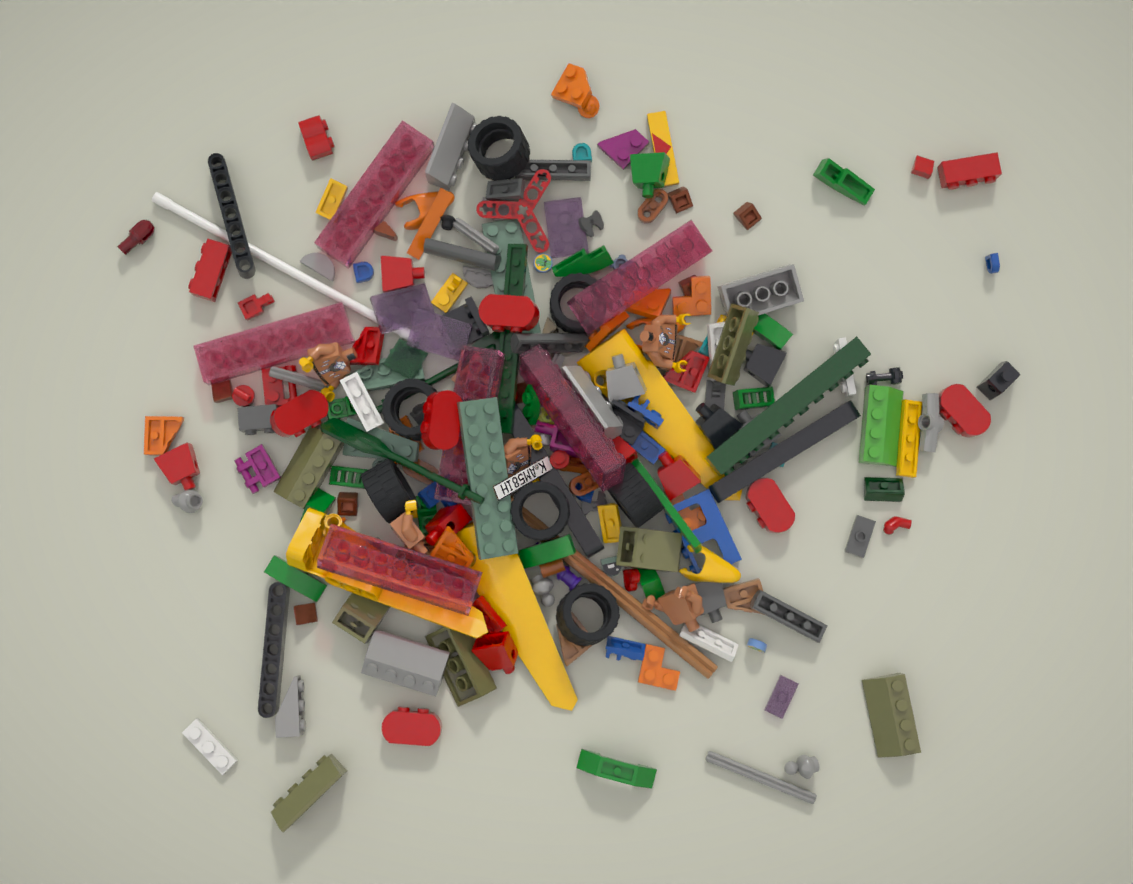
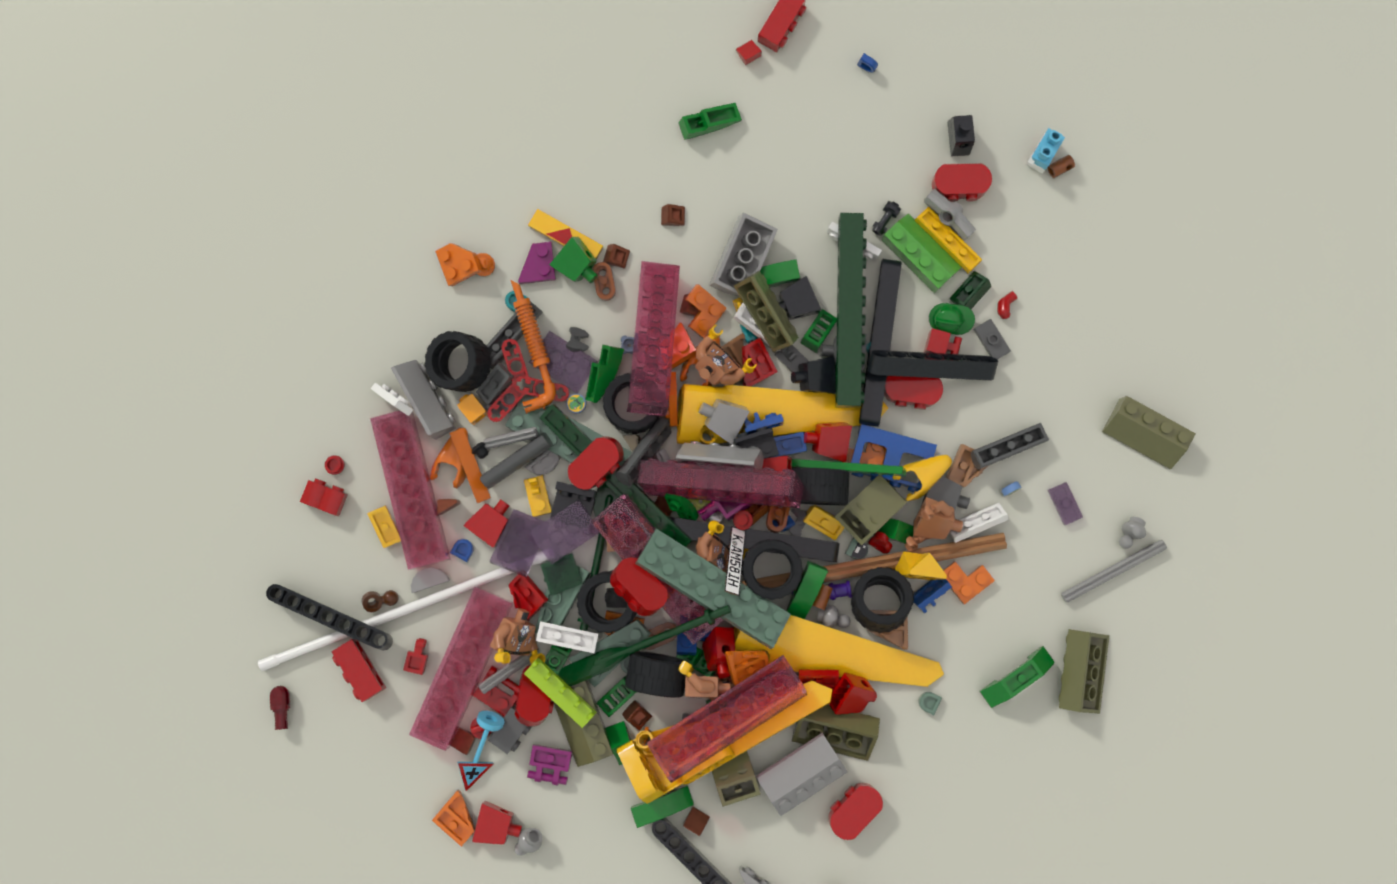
camera: 45 degrees left, 0 degrees up
none -> red plate [325,455,345,475]
none -> reddish brown plate [362,590,399,612]
none -> white plate [371,383,413,416]
none -> light orange brick [457,394,487,425]
none -> medium azure piece [458,710,505,791]
none -> orange piece [510,280,556,414]
none -> lime hinge [524,658,597,728]
none -> black beam [868,350,998,380]
none -> yellow slope [895,552,947,580]
none -> sand green tile [918,692,942,715]
none -> red brick [924,328,962,354]
none -> green piece [929,303,975,335]
none -> medium azure hips [1026,128,1065,174]
none -> dark orange piece [1048,155,1075,178]
none -> olive slope [1058,629,1110,714]

